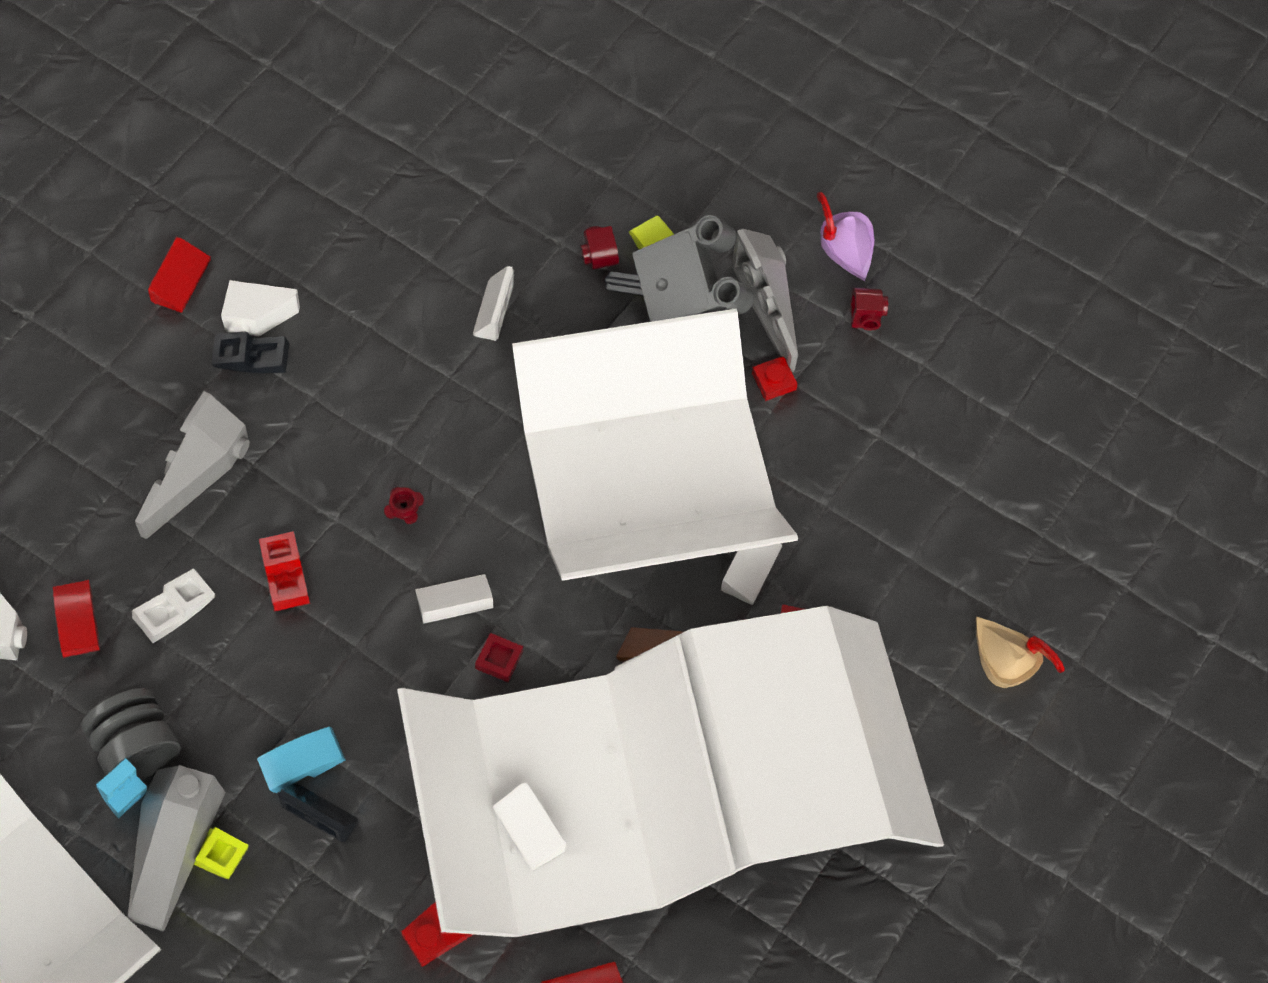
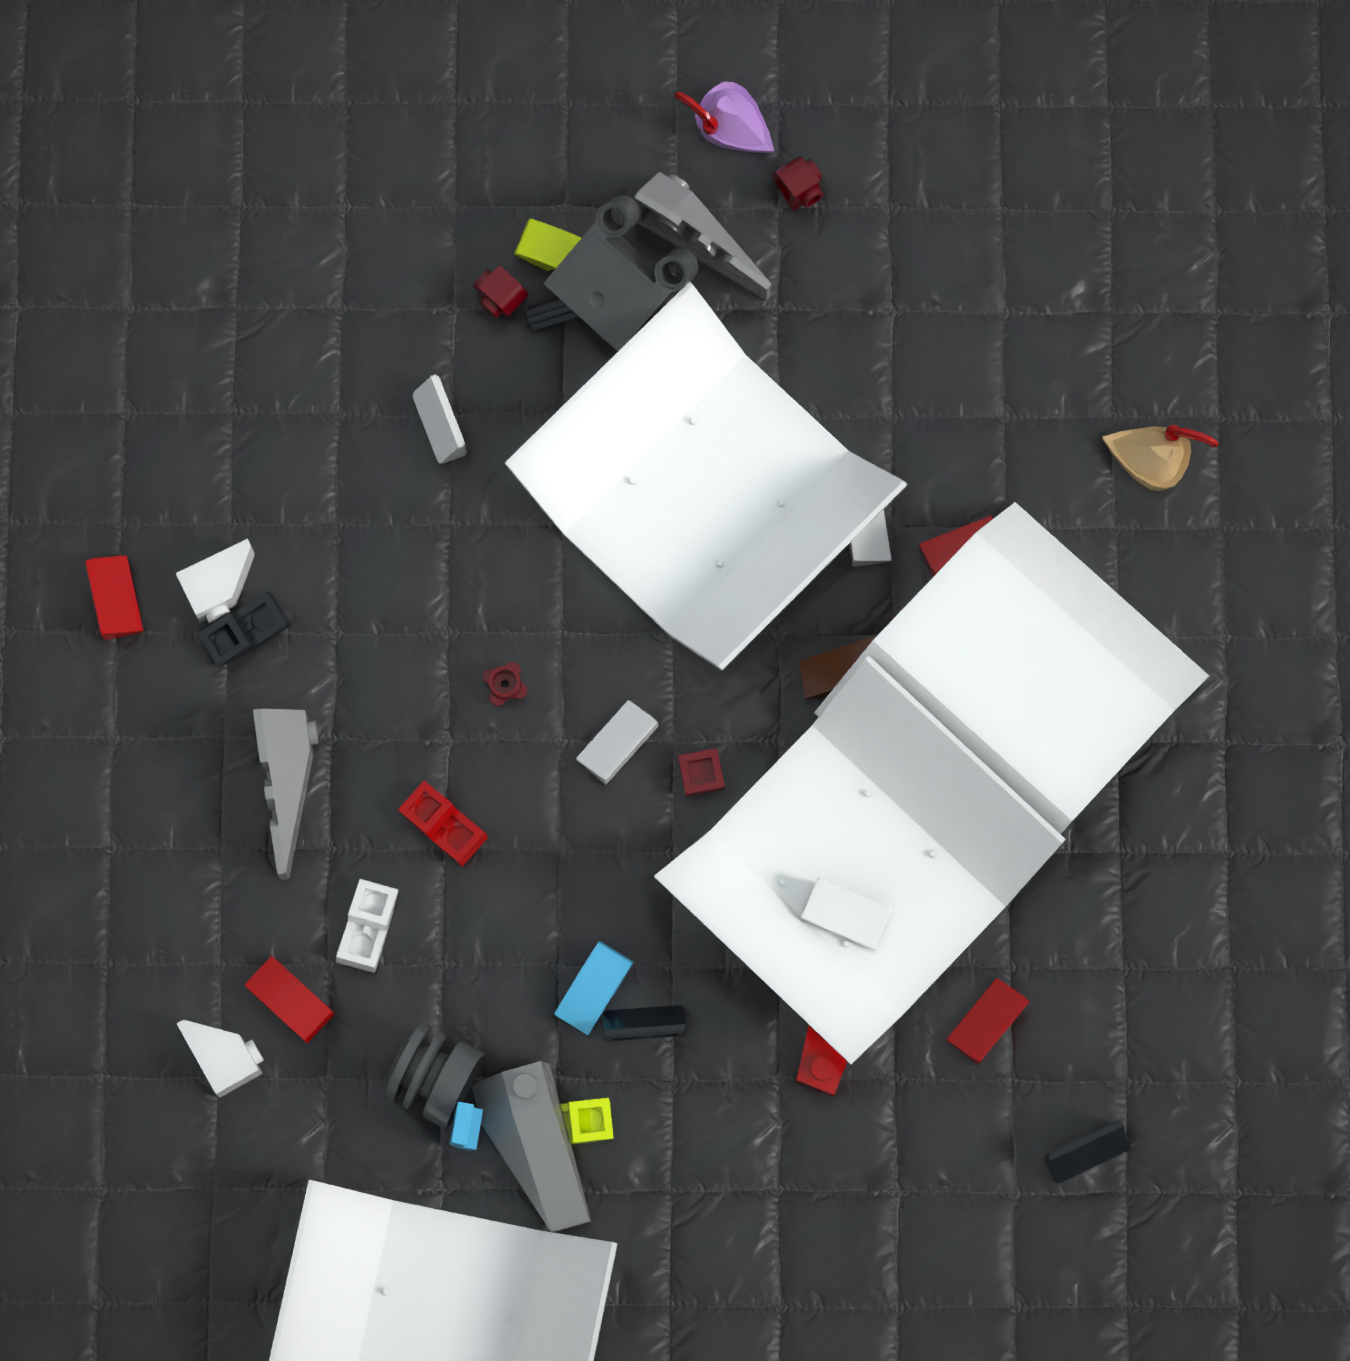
camera: 30 degrees left, 15 degrees up
red plate [752,356,798,401] -> none

